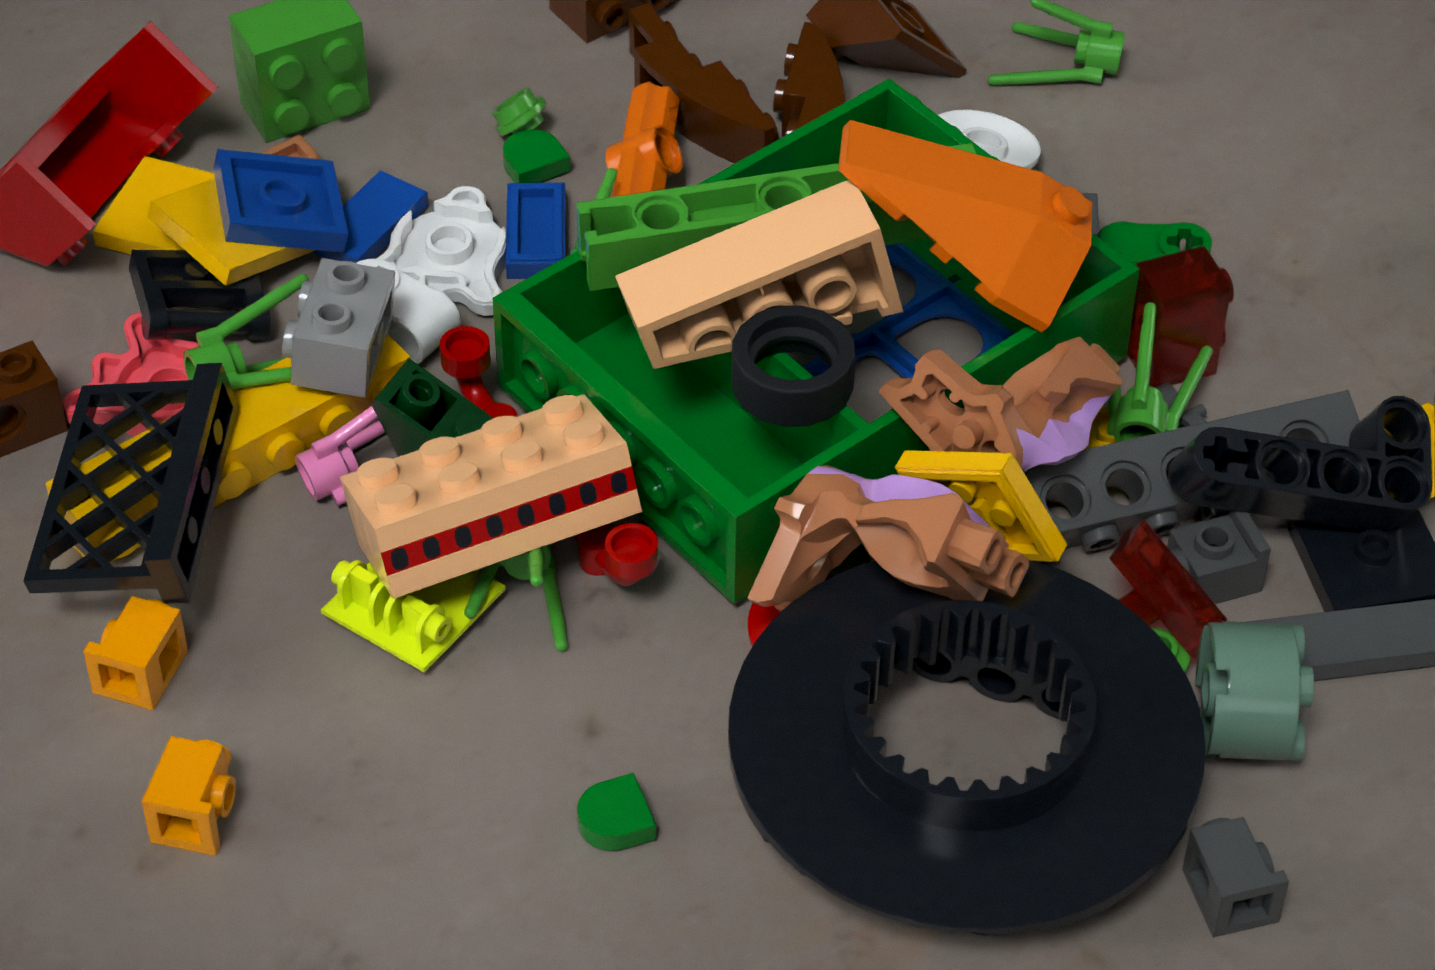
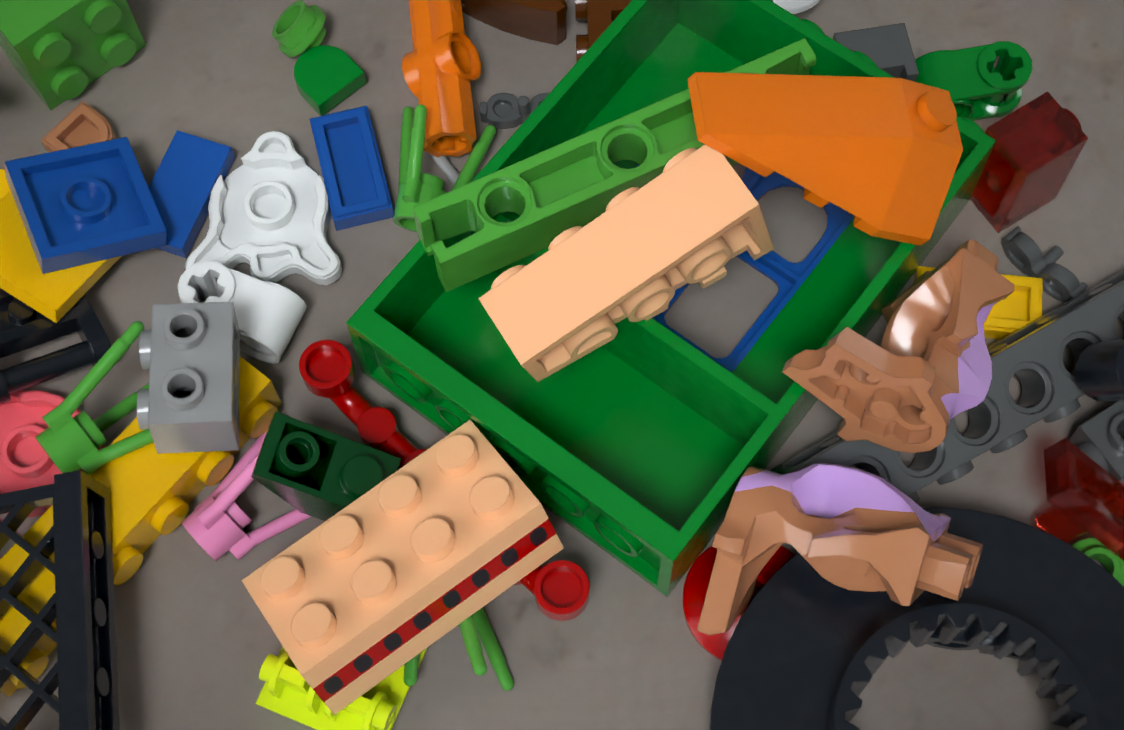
camera: 10 degrees left, 20 degrees up
black tyre [731,305,855,427] -> none
yellow tile [895,450,1067,562] -> none
bright green plant [1107,302,1213,442] -> none

